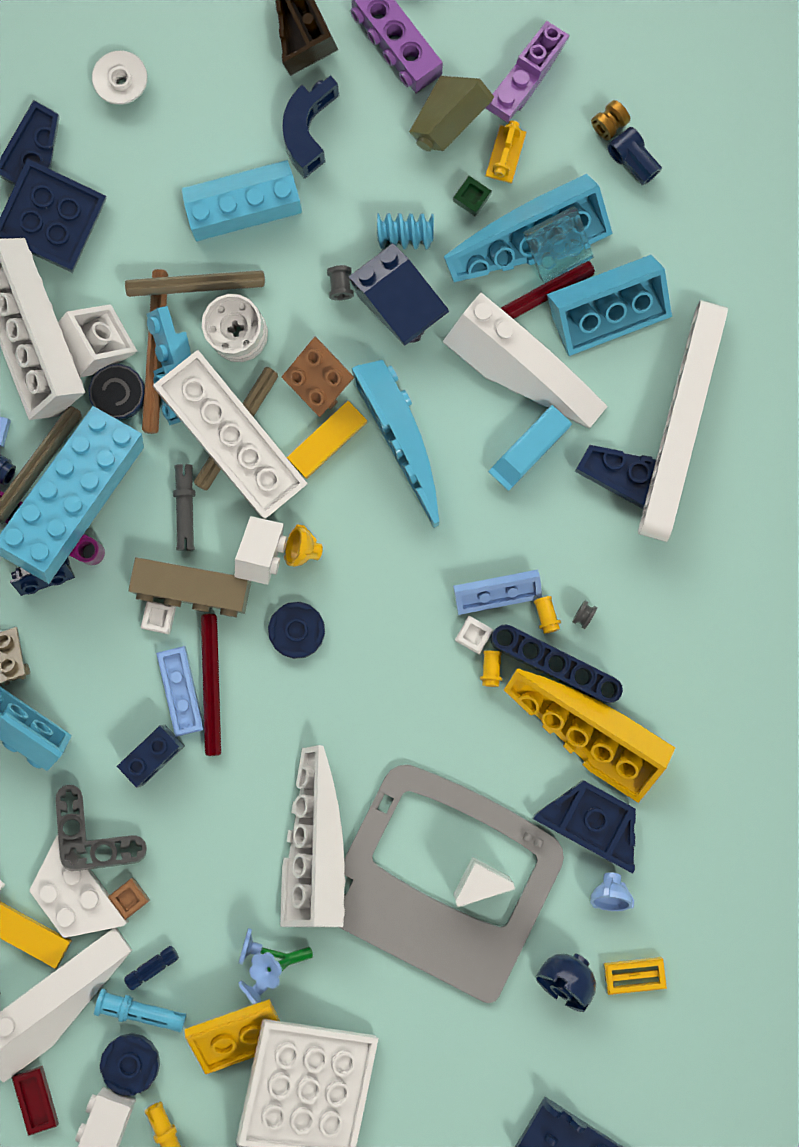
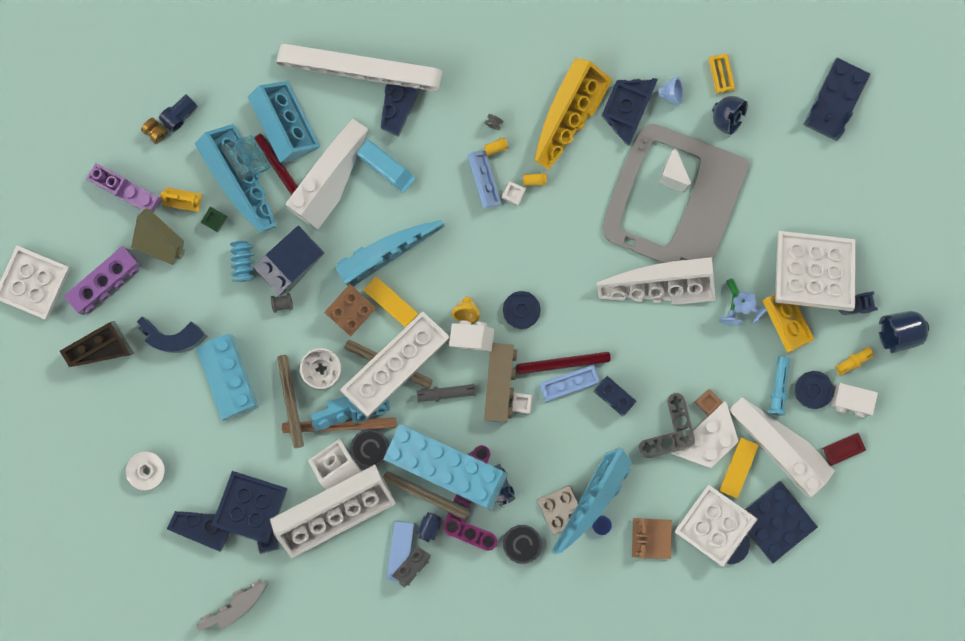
camera: 95 degrees left, 0 degrees up
dark blue axle [124,946,179,990] -> none
dark blue beam [490,624,623,703] -> none

